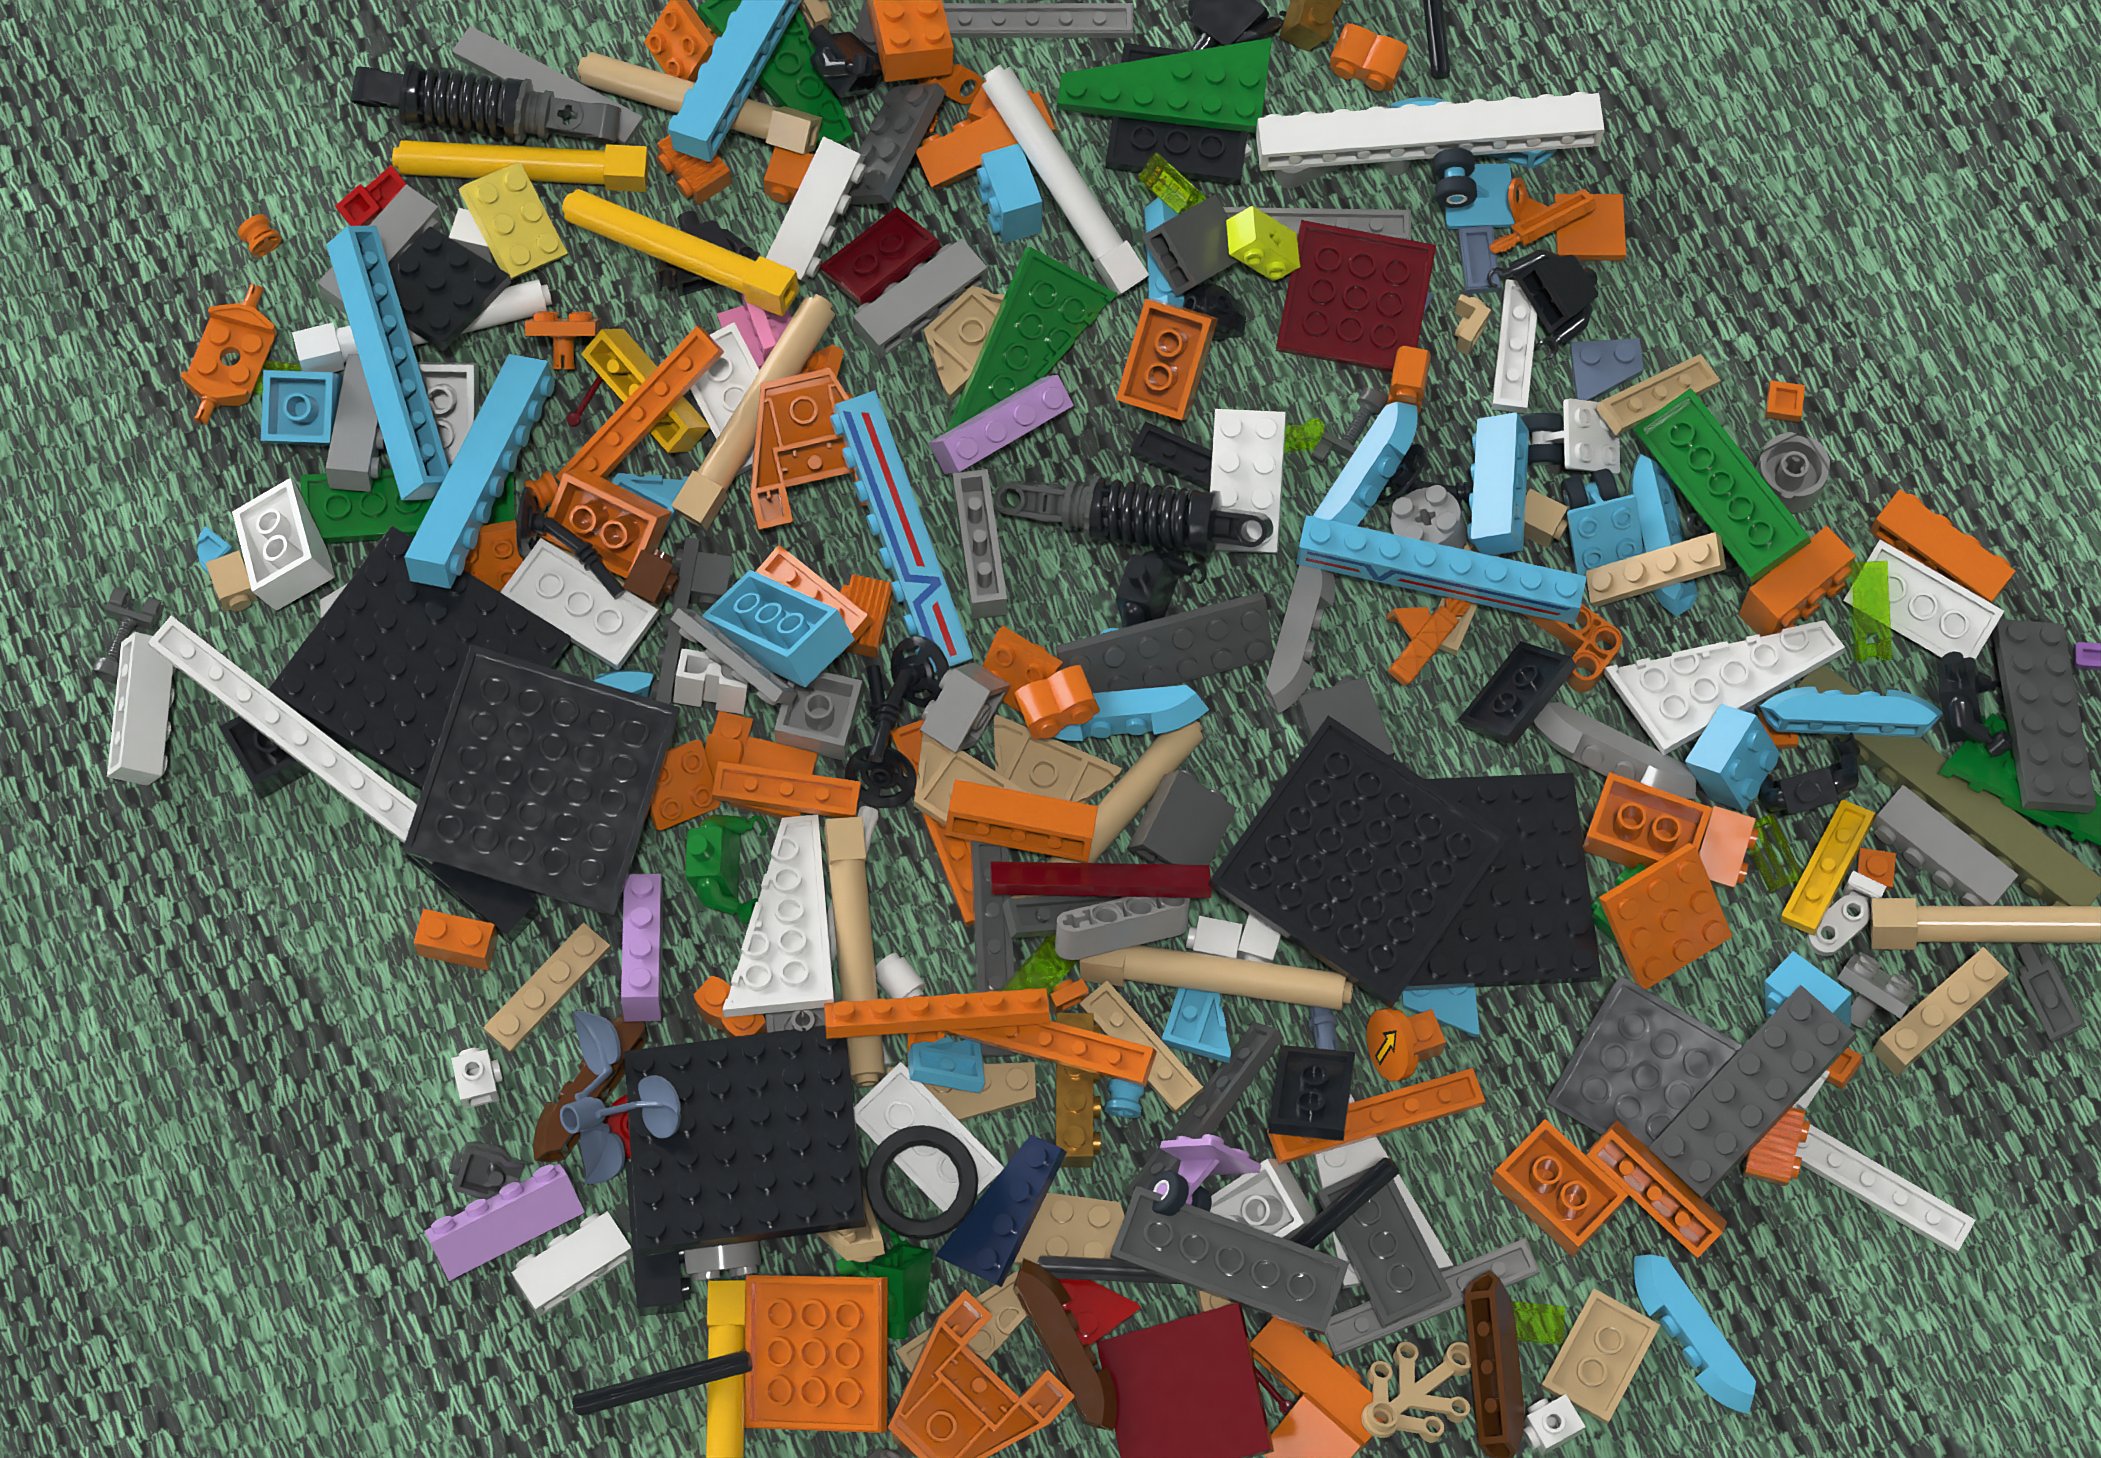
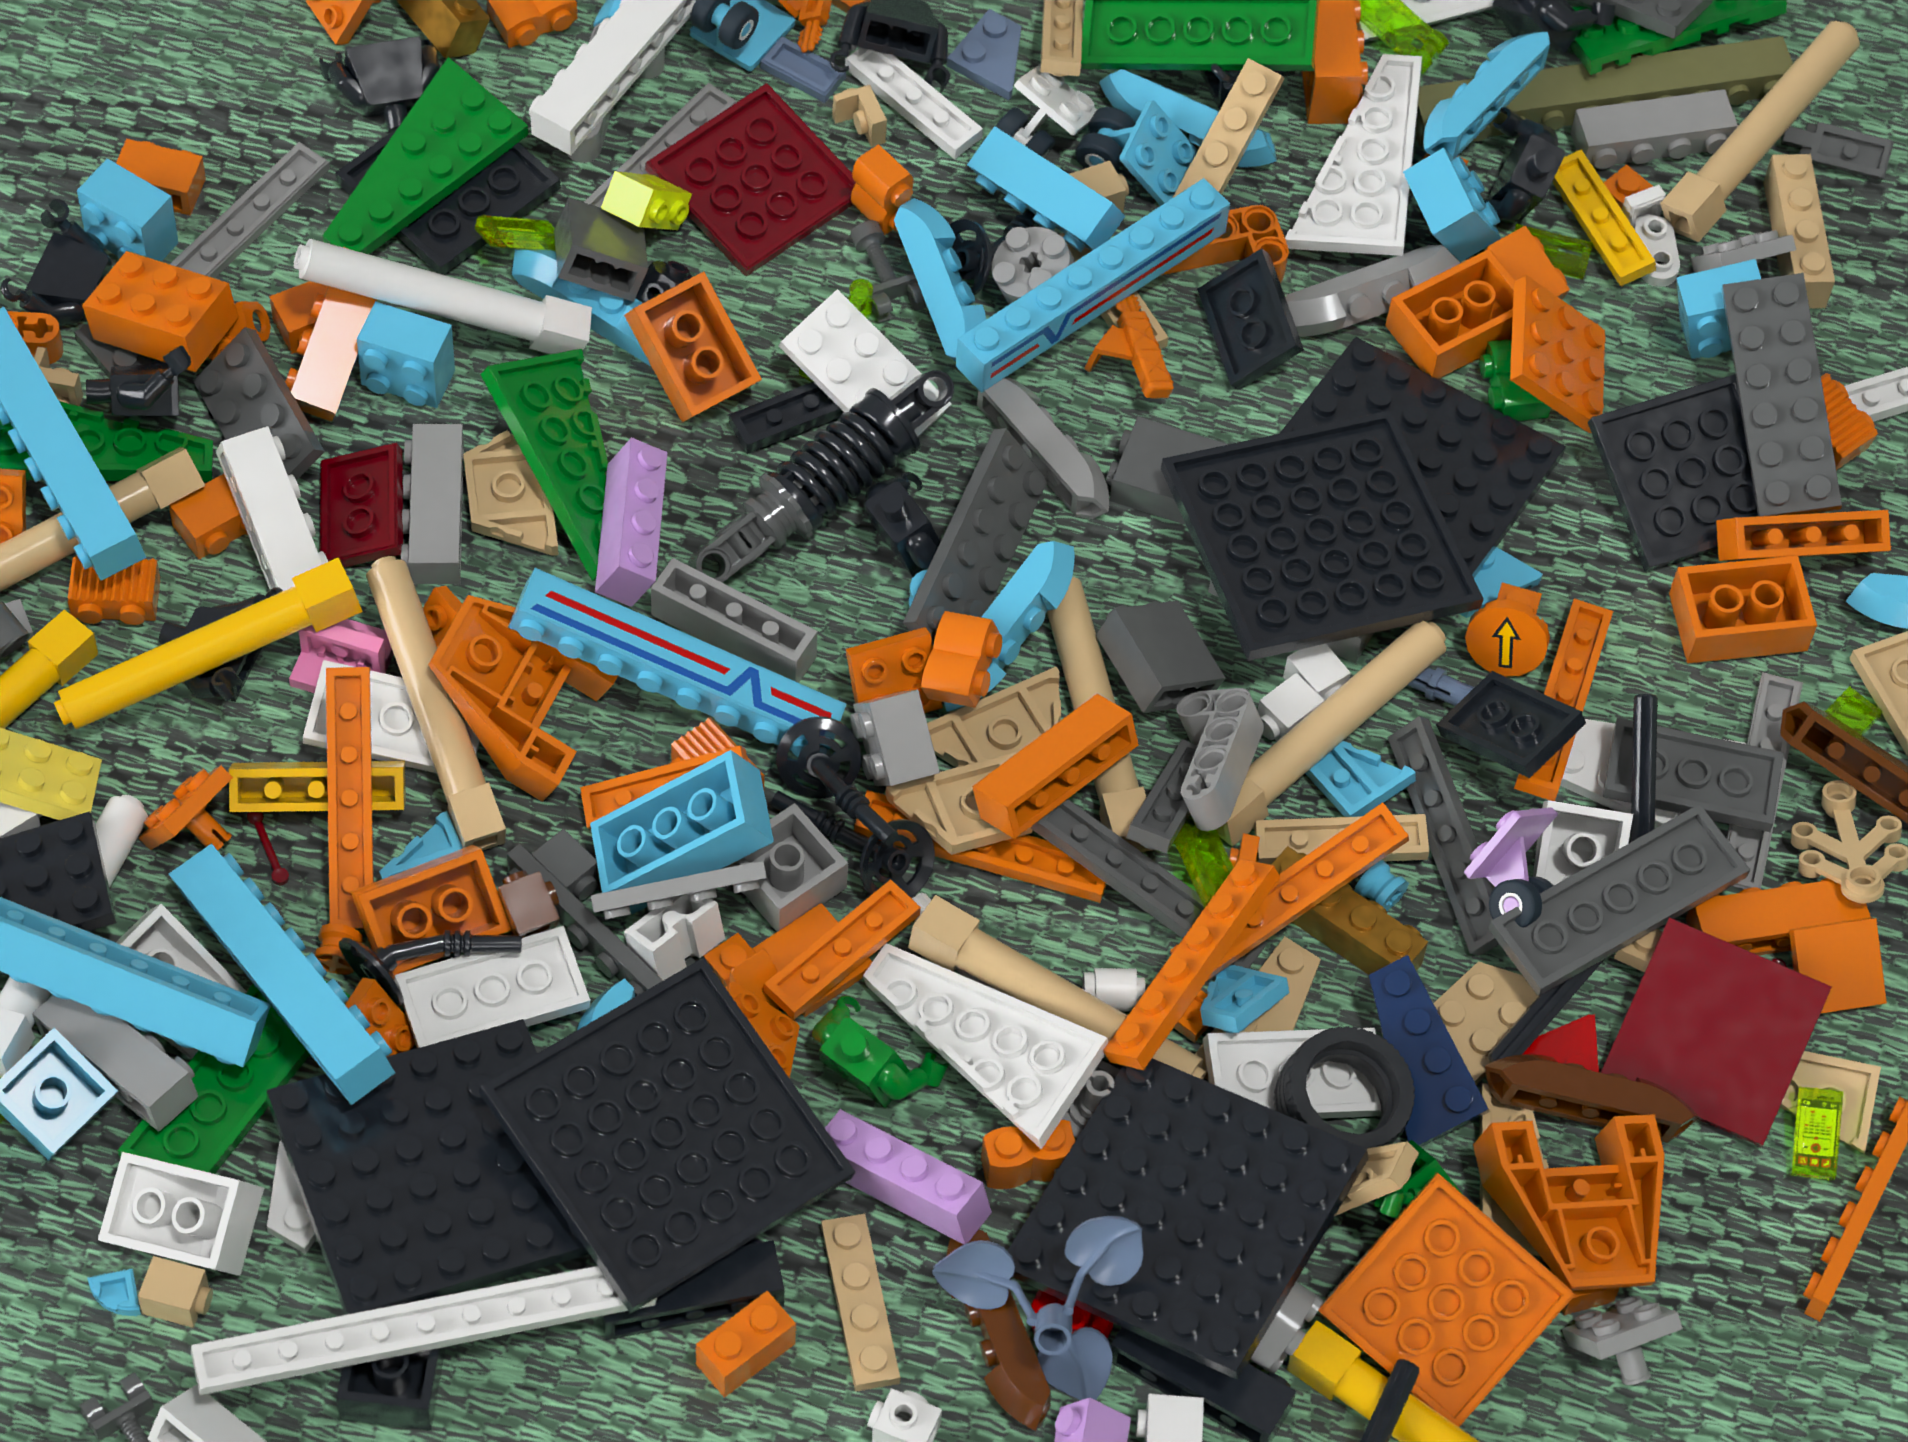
camera: 55 degrees left, 10 degrees down
dark red tile [990,861,1212,898] -> none

